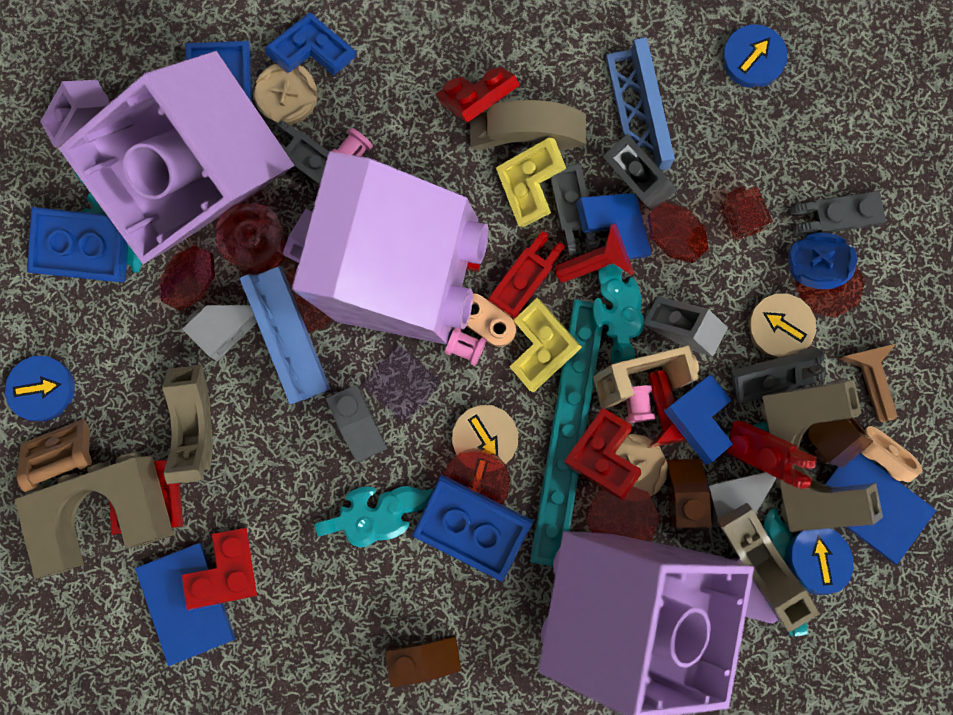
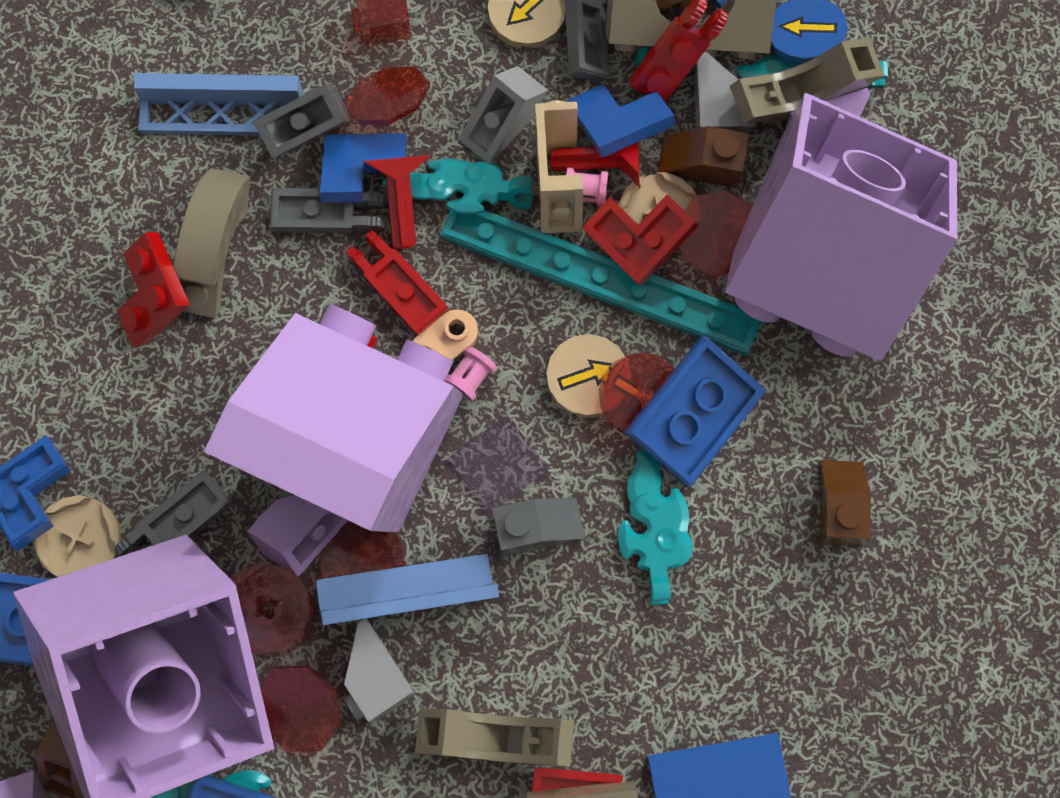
camera: 80 degrees left, 5 degrees down
red plate [182,528,257,610] -> none
bright pink bush [331,128,373,157] -> none
light yellow plate [496,137,567,227] -> none
light yellow plate [509,298,582,392] -> none

